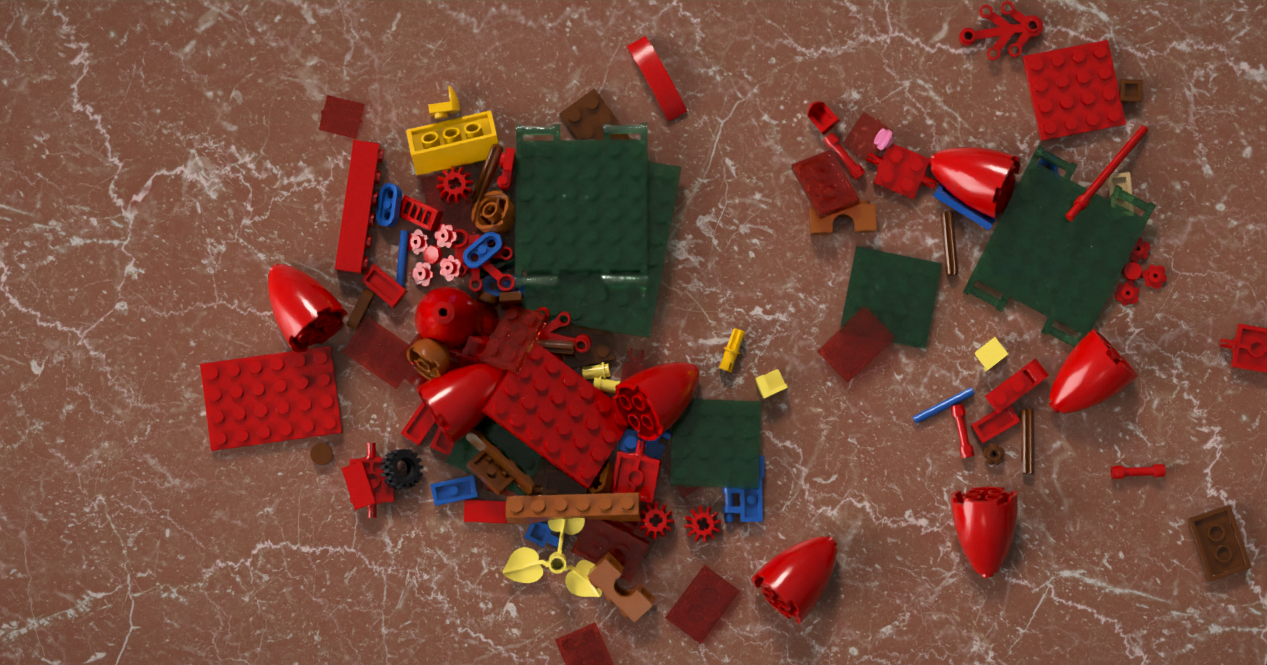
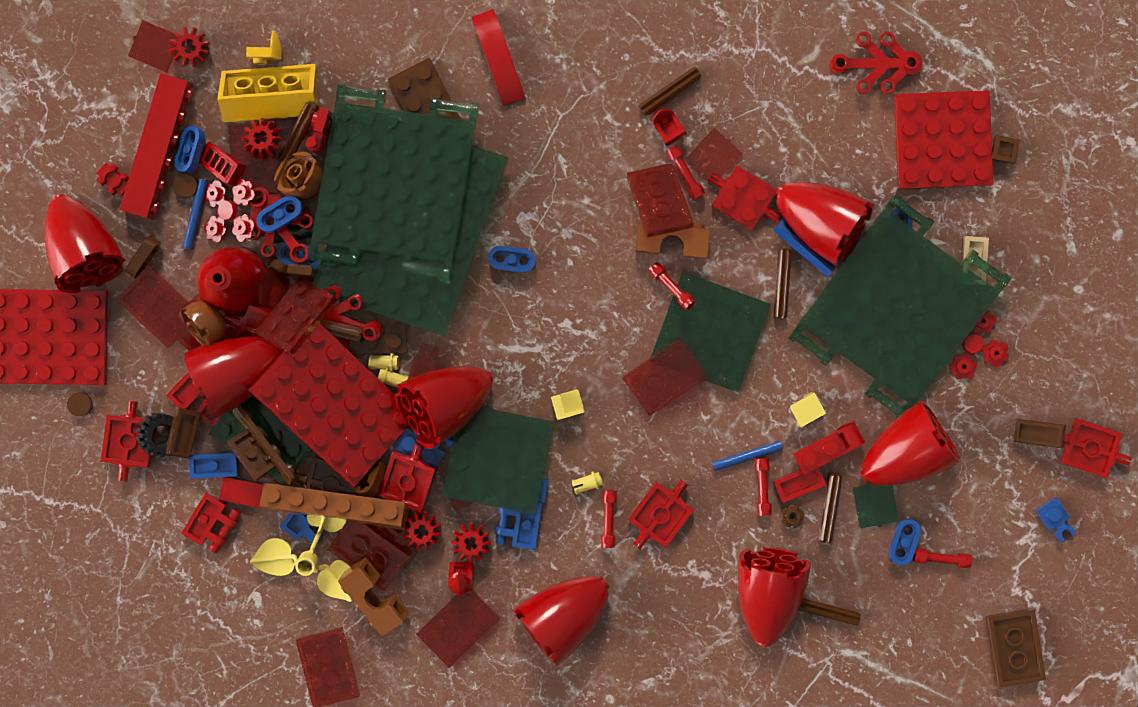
camera: 15 degrees right, 5 degrees up
red tile [341,461,377,510] -> none
red tile [360,263,408,308] -> none
yellow axle [719,328,745,373] -> none
bright pink plate [874,129,894,150] -> none
red bar [1065,125,1148,221] -> none
none -> red piece [96,163,129,196]
none -> reddish brown tile [165,407,201,459]
none -> red gear [169,27,210,68]
none -> reddish brown tile [173,174,198,198]
none -> red plate [181,492,241,554]
none -> red plate [448,562,474,595]
none -> blue plate [488,246,536,273]
none -> light yellow pin [572,471,603,495]
none -> red bar [601,490,617,548]
none -> red plate [628,479,694,550]
none -> reddish brown axle [639,67,701,116]
none -> red bar [648,262,696,311]
none -> reddish brown axle [799,598,861,626]
none -> clear green piece [853,482,899,529]
none -> blue plate [888,518,921,566]
none -> reddish brown tile [1014,419,1066,448]
none -> blue plate [1035,497,1075,542]

